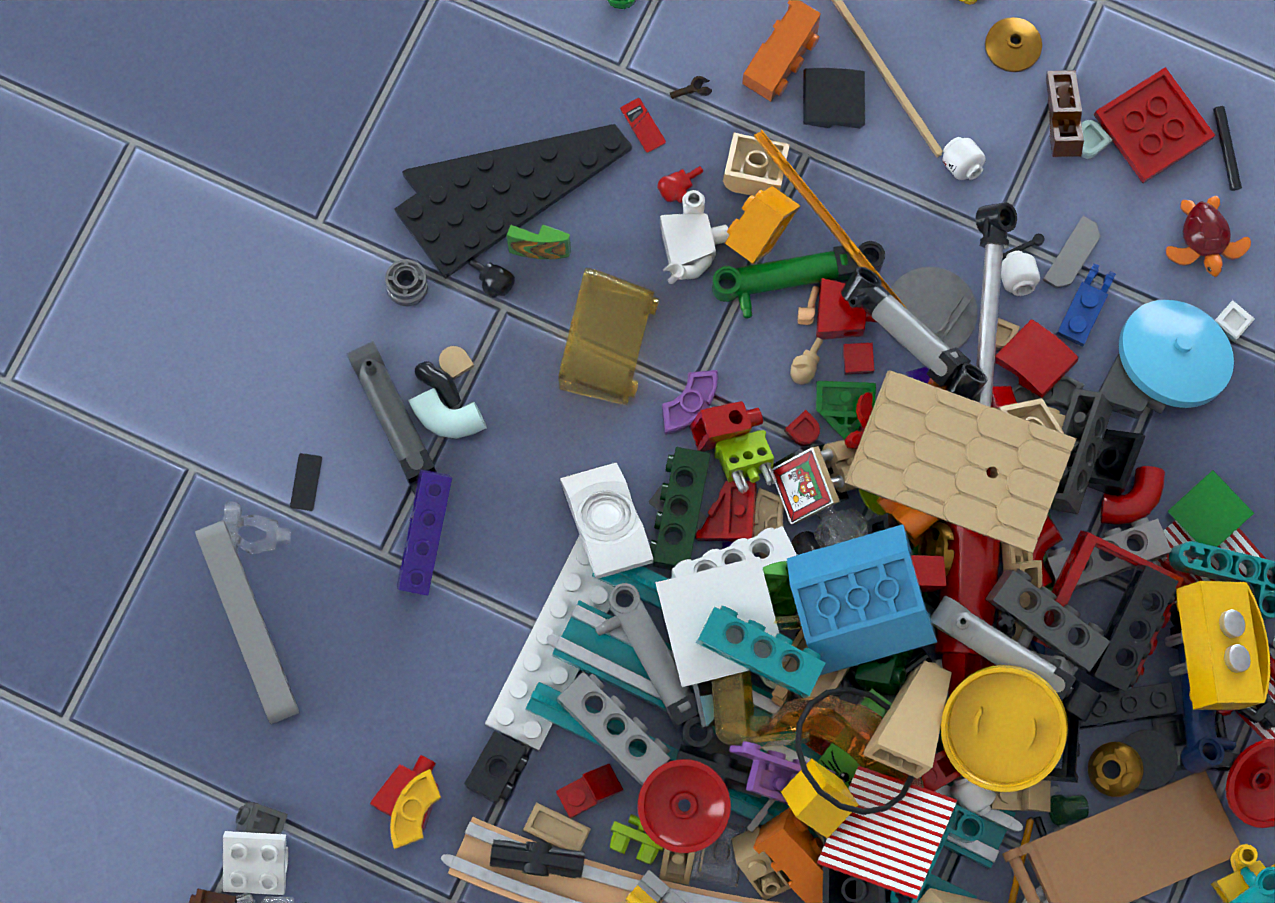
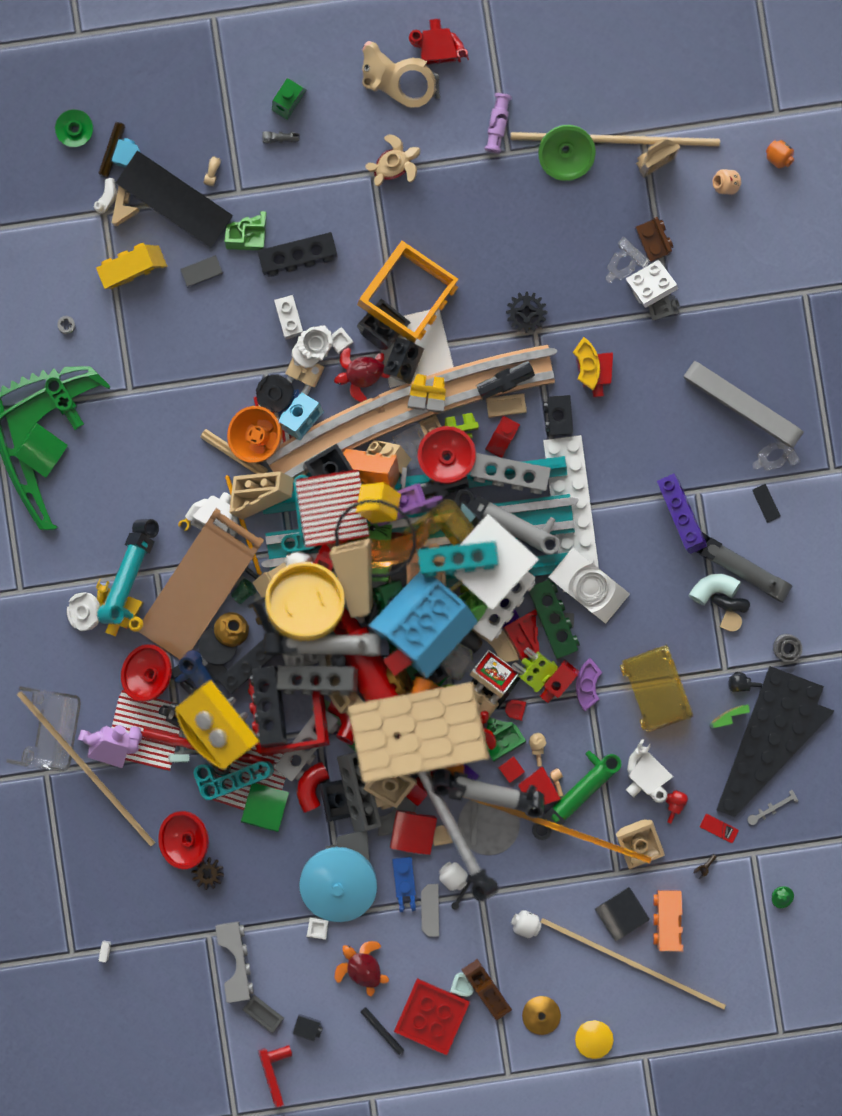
camera: 145 degrees right, 10 degrees up
light orange brick [725,186,800,264] -> none
none -> light grey piece [747,790,798,825]

